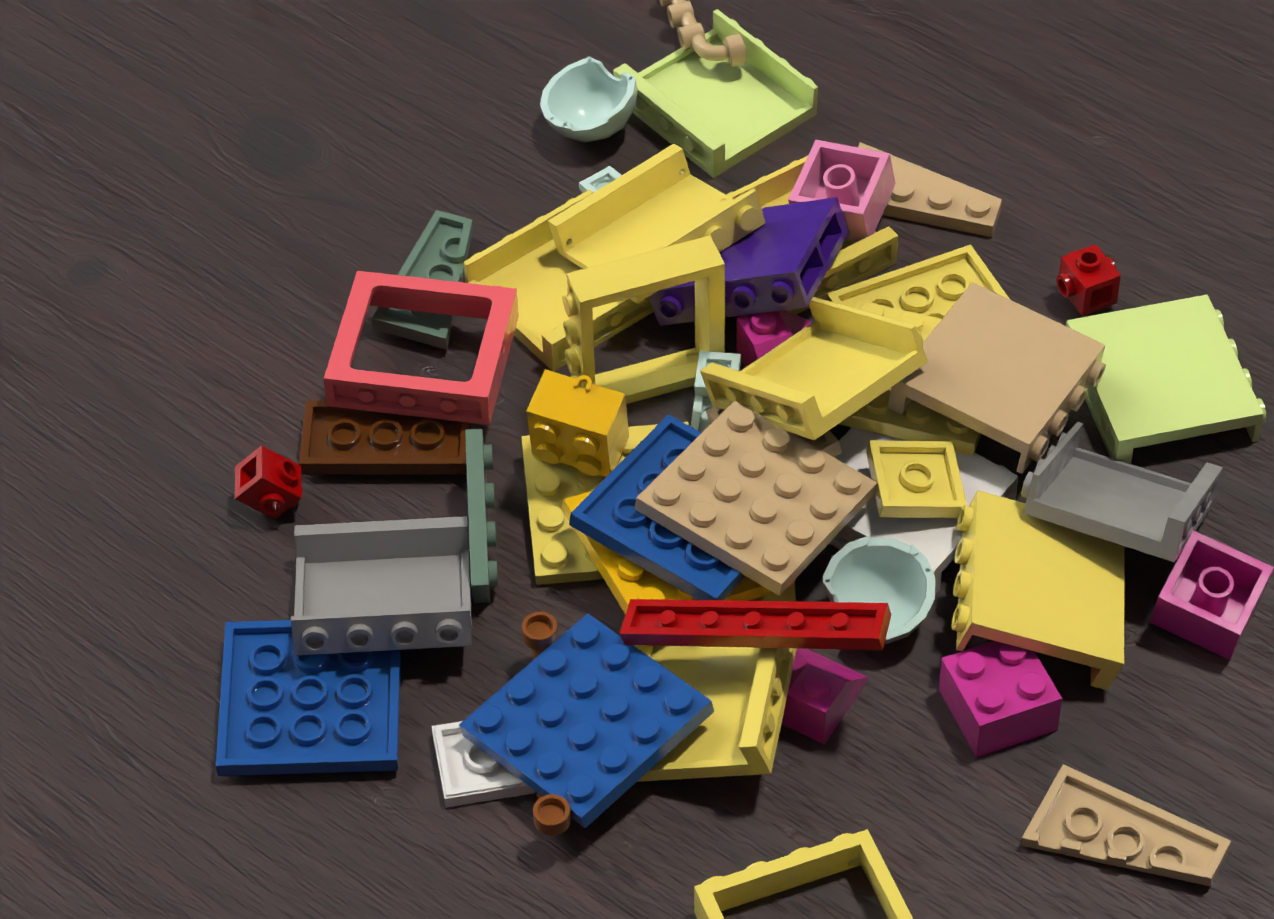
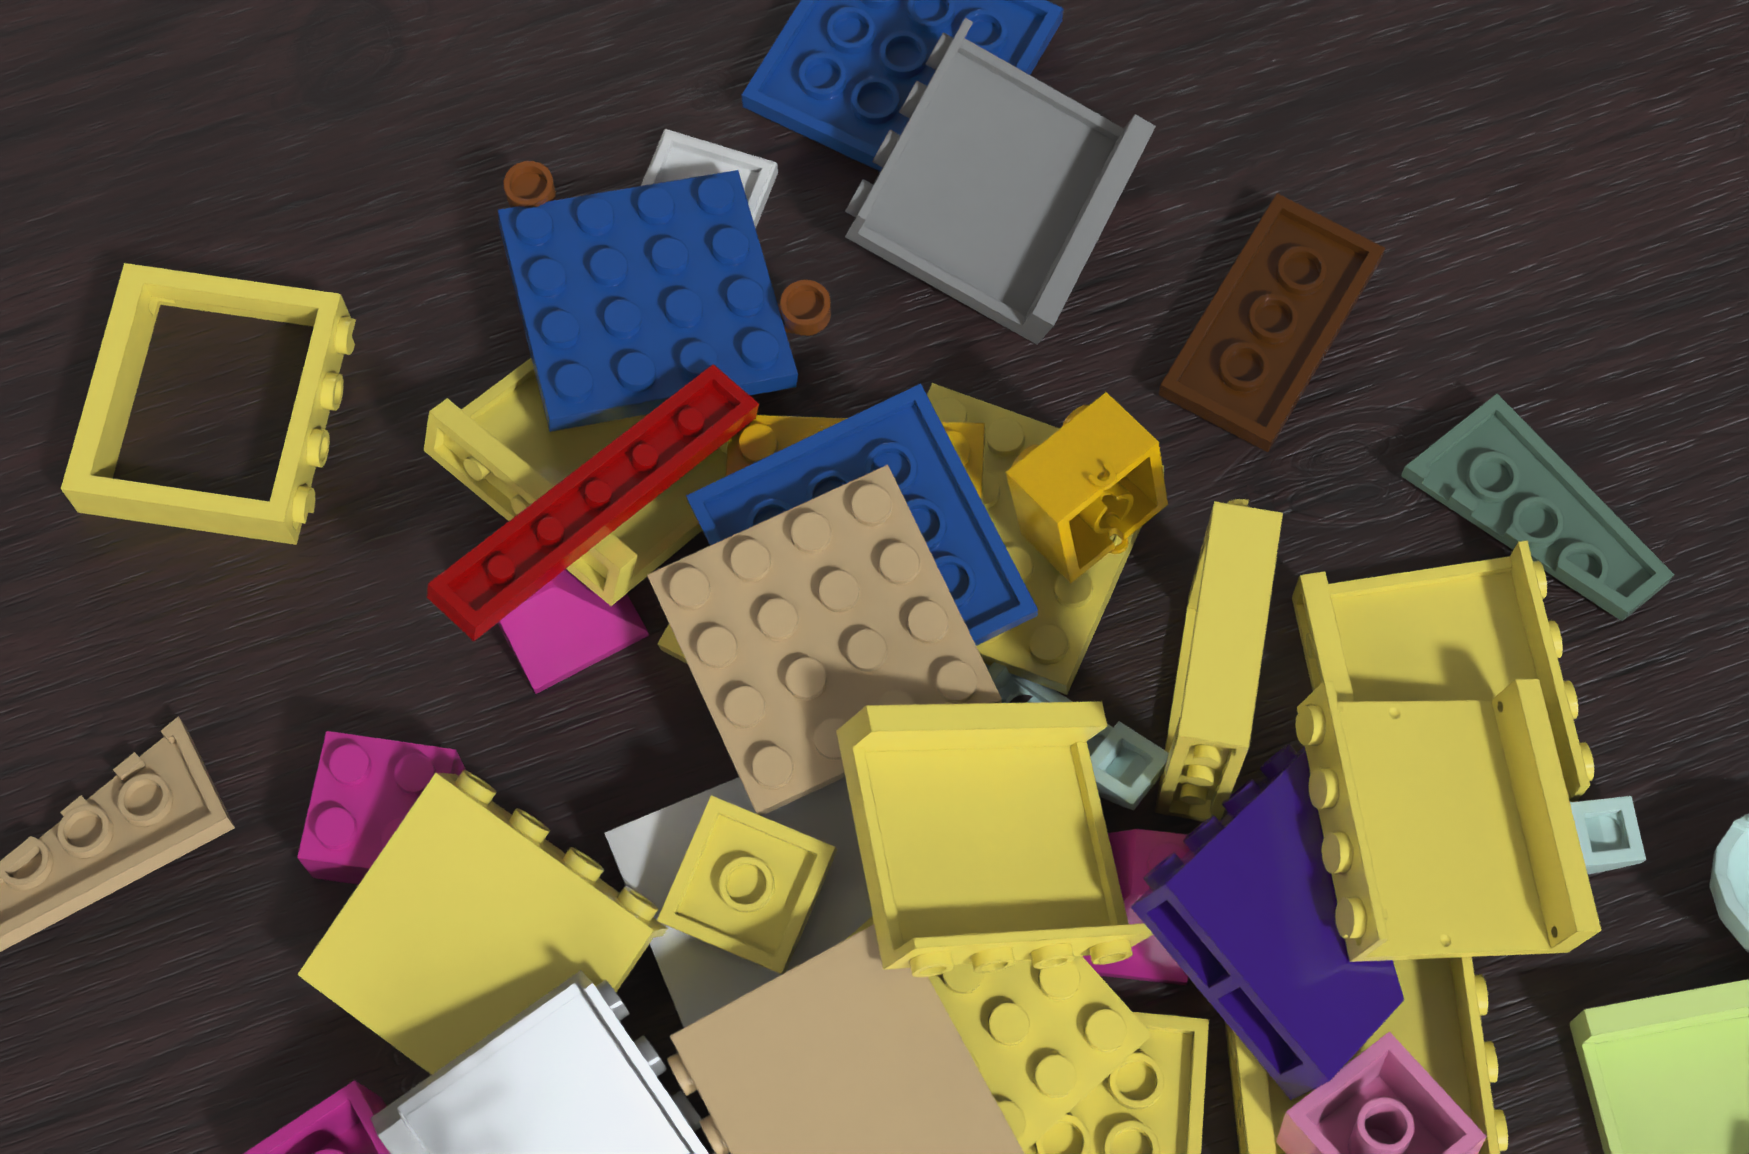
camera: 120 degrees right, 20 degrees up
red brick [235,445,303,519] -> none
coral piece [324,271,519,425] -> none
sand green wing [465,429,498,603] -> none
light aqua cylinder [823,536,935,644] -> none

